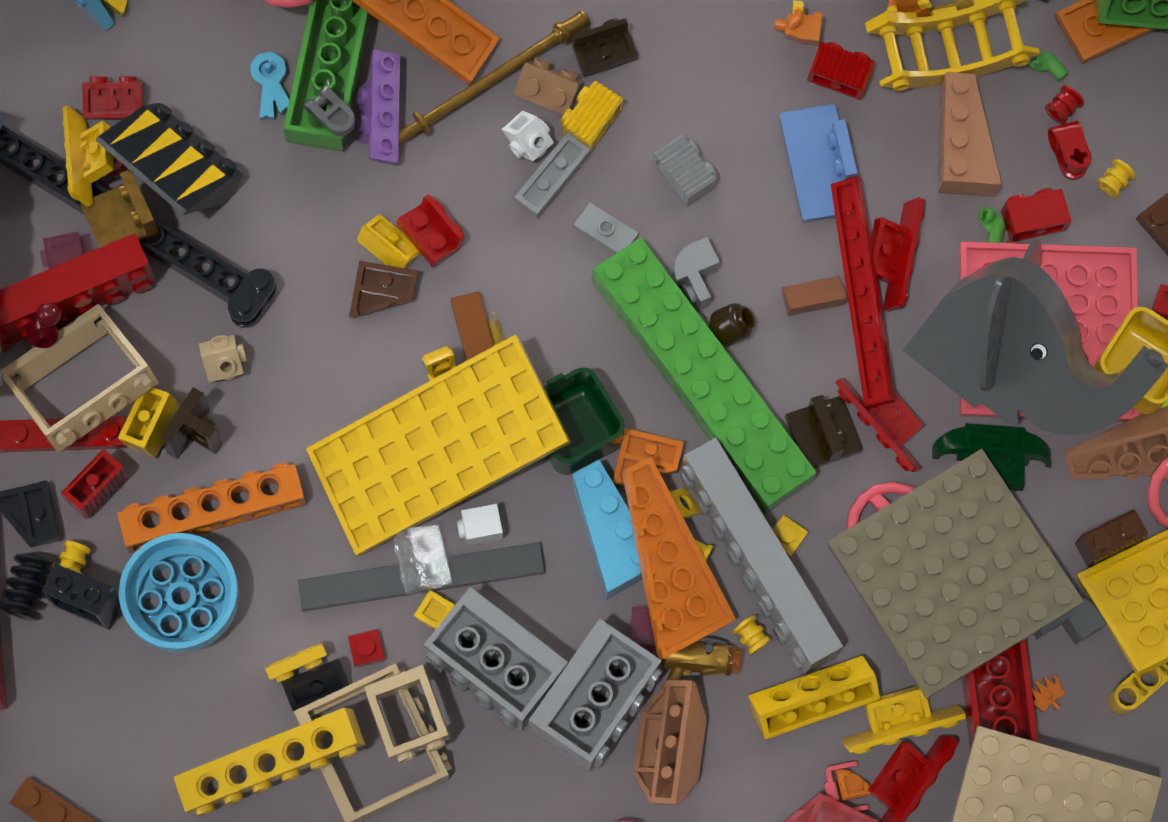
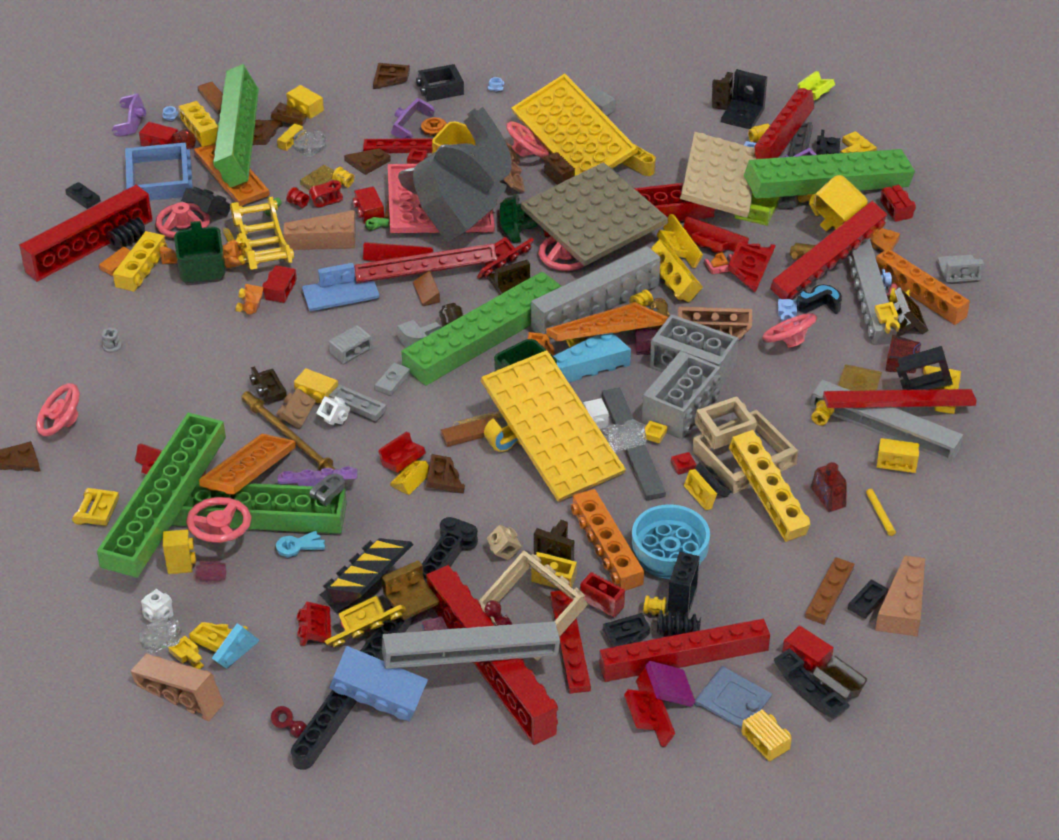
camera: 90 degrees left, 30 degrees down
none -> clear yellow plate [300,165,335,190]

